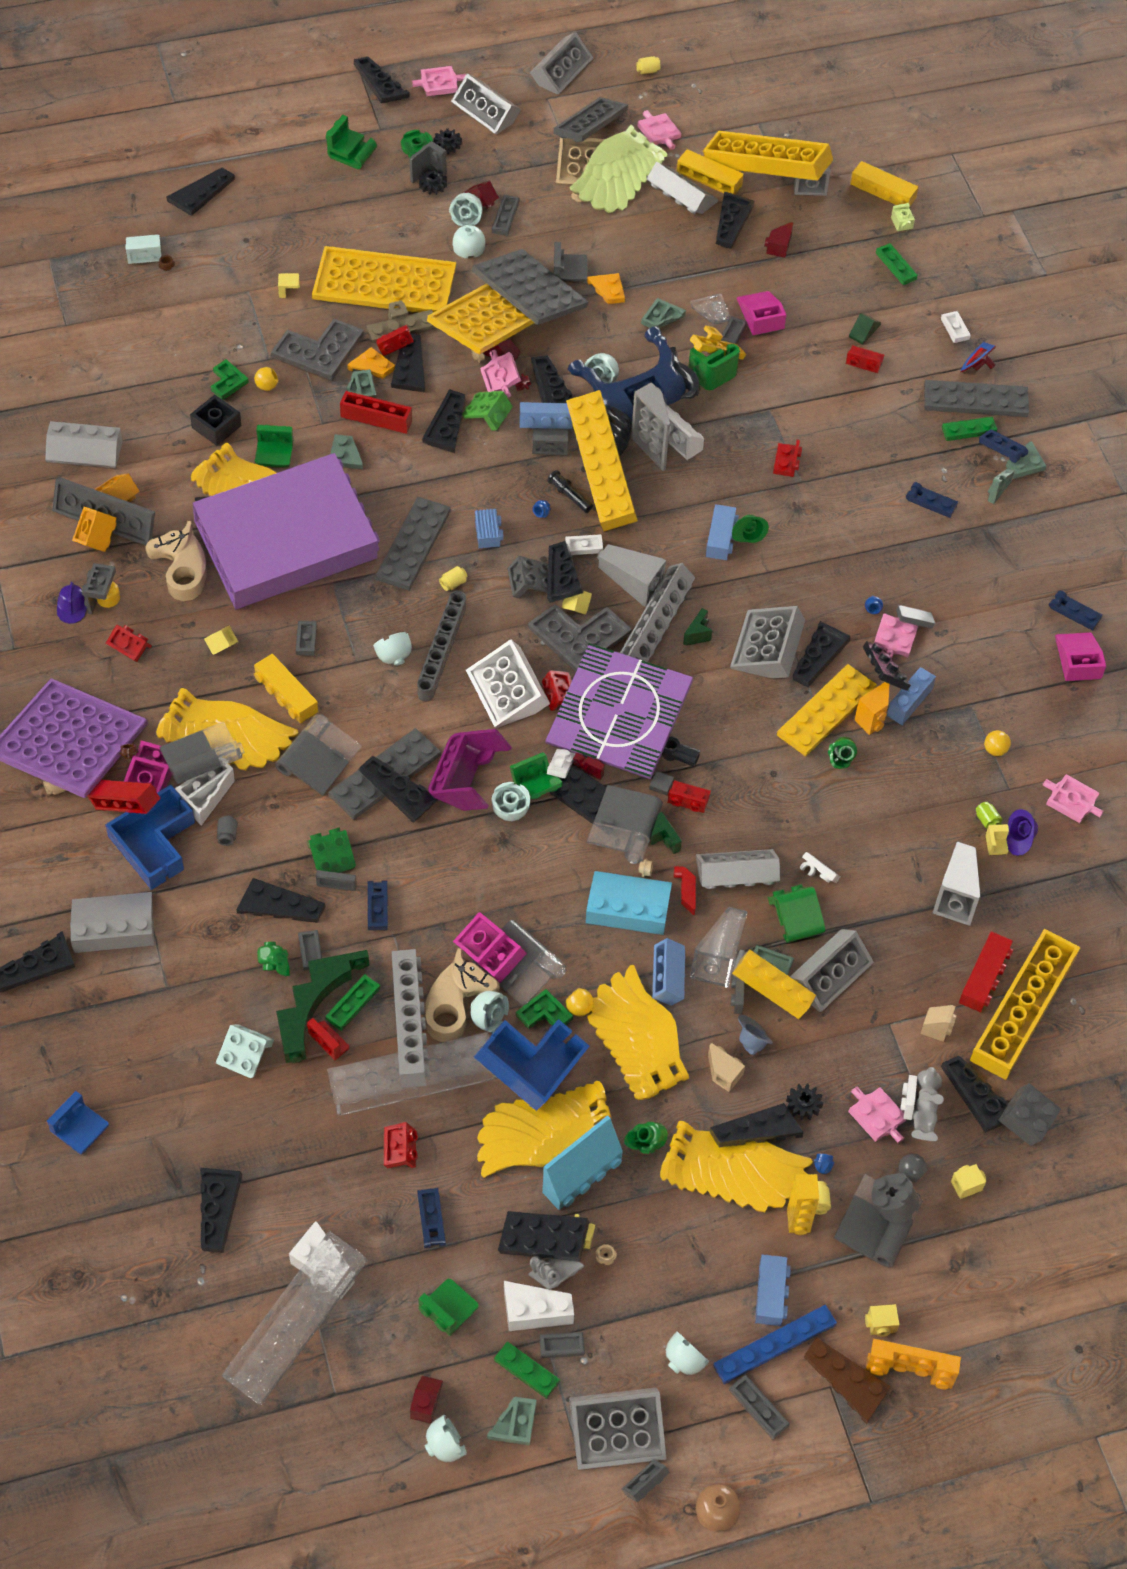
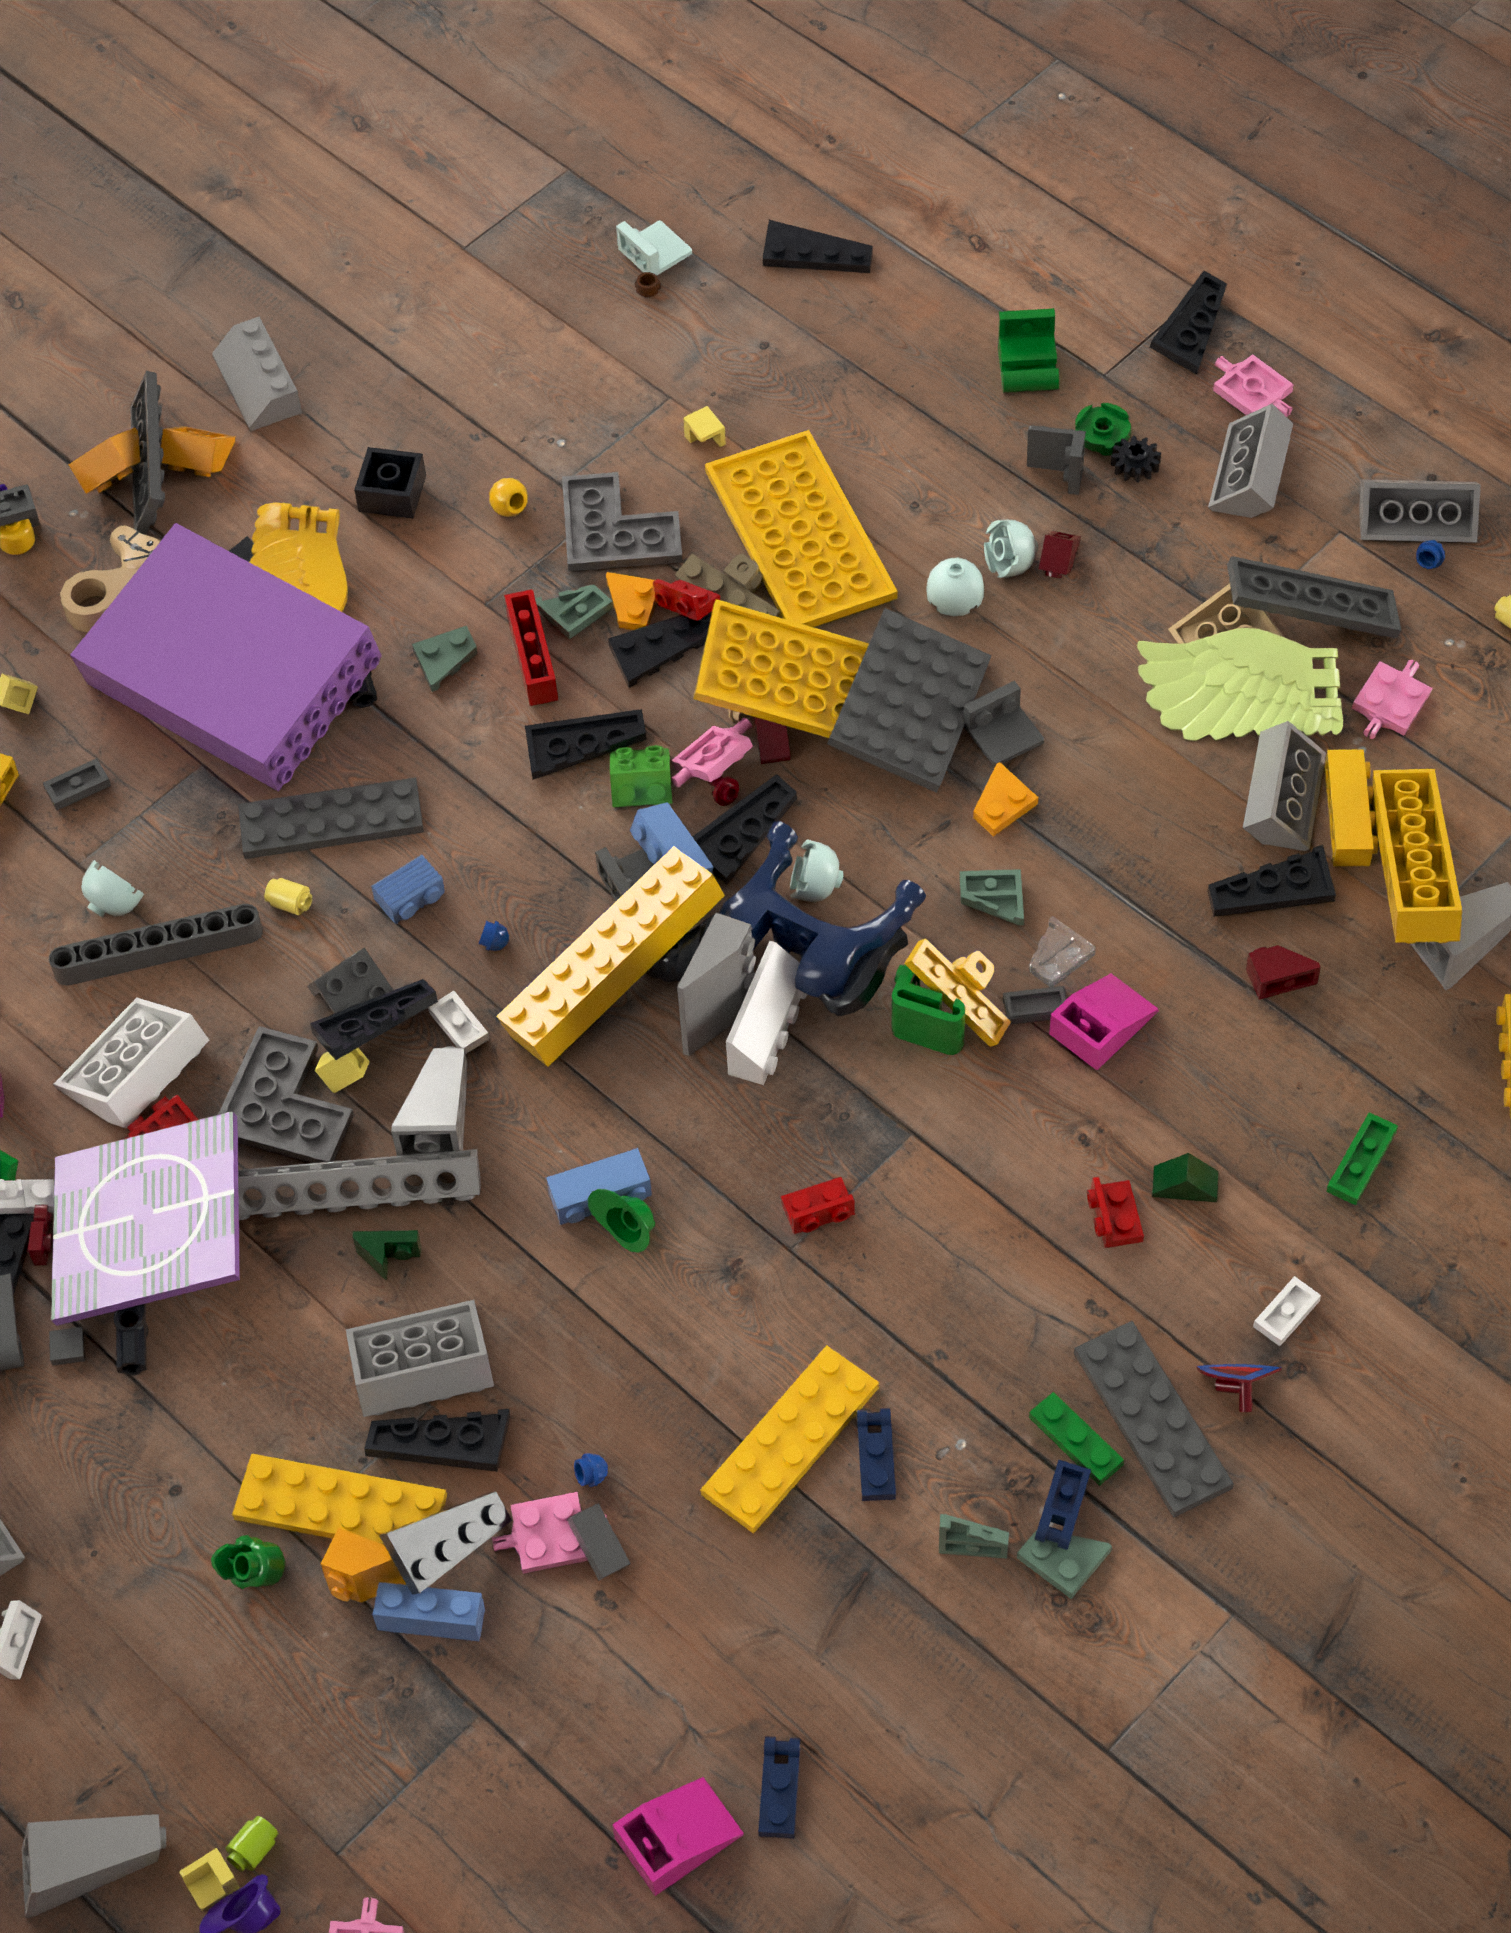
camera: 65 degrees right, 0 degrees up
green plate [210,359,249,400] -> none
green bracket [255,425,294,468] -> none
black gear [419,169,447,195] -> none
dark grey tile [492,195,520,236] -> none
black pin [547,470,593,513] -> none
red bracket [667,780,711,813] -> none
yellowish green brick [891,203,915,231] -> none
yellow piece [984,730,1011,756] -> none
none -> yellow plate [700,1345,879,1534]
none -> blue plate [1416,540,1445,569]

